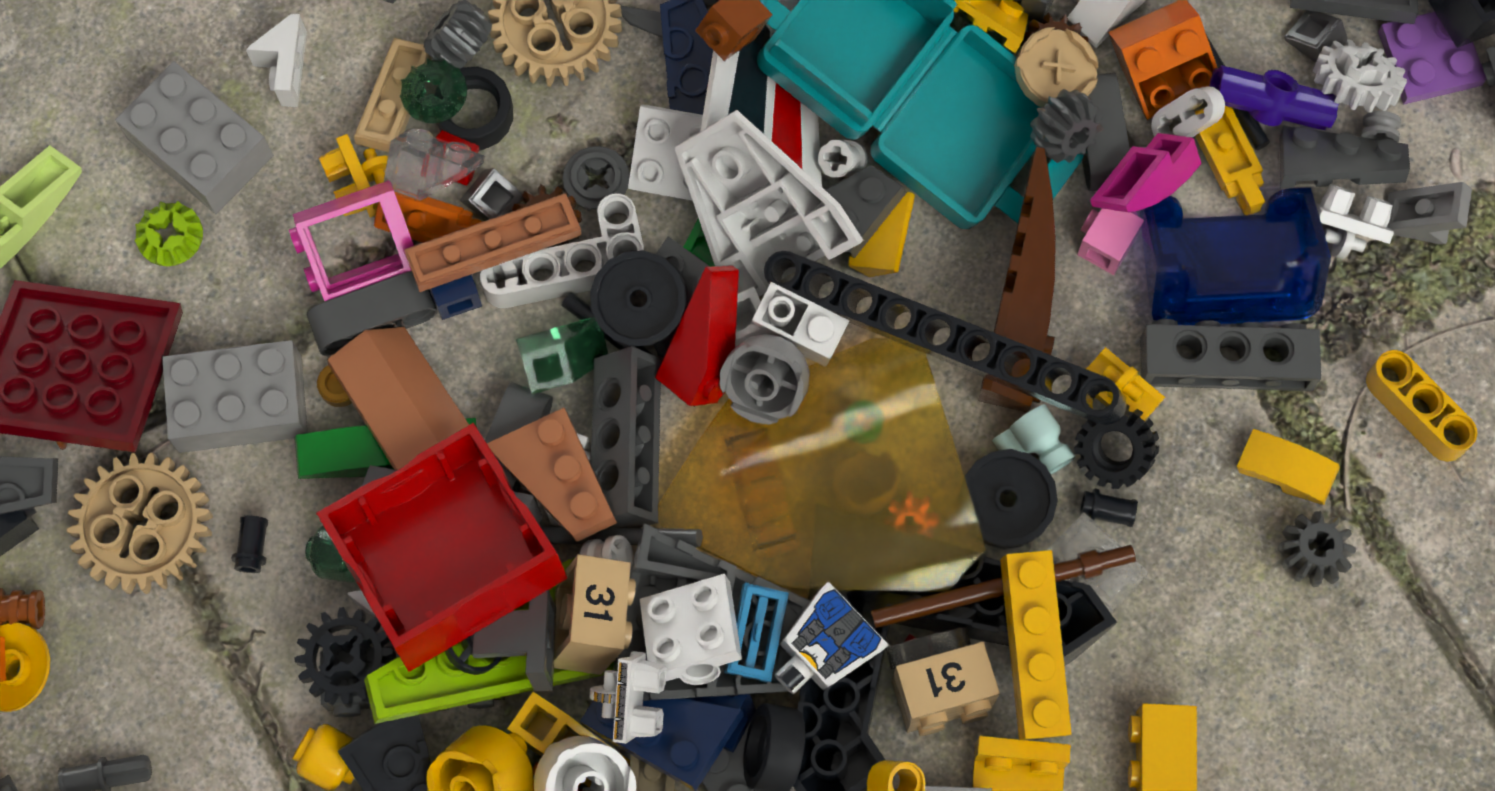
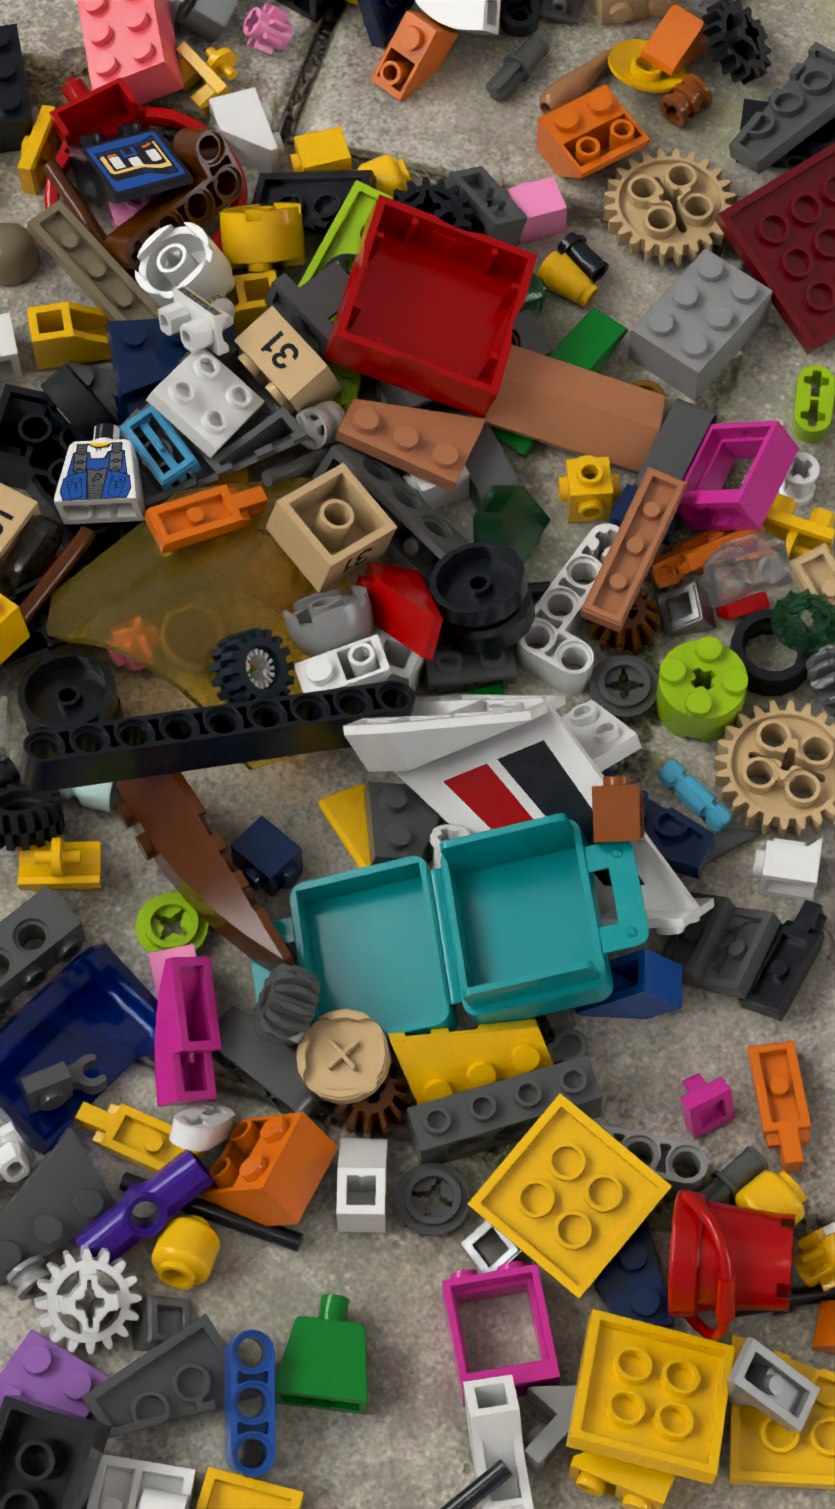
camera: 135 degrees right, 10 degrees down
none -> dark grey plate [20,1054,107,1114]
none -> lime gear [135,892,209,953]
none -> orange hinge [144,484,268,554]
none -> yellow head [151,1215,221,1290]
none -> black bush [209,628,295,704]
none -> dark blue brick [231,815,303,897]
none -> tan brick [266,463,397,593]
none -> dark grey brick [445,166,528,247]
none -> bright pink brick [507,176,567,245]
none -> orange slope [536,84,650,179]
none -> yellow cone [536,250,599,307]
none -> medium nougat piece [539,49,610,114]
none -> yellow brick [558,455,620,523]
none -> lime brick [656,636,748,742]
none -> medium azure axle [658,759,733,832]
none -> white bush [778,452,820,507]
none -> lime beam [792,365,835,443]

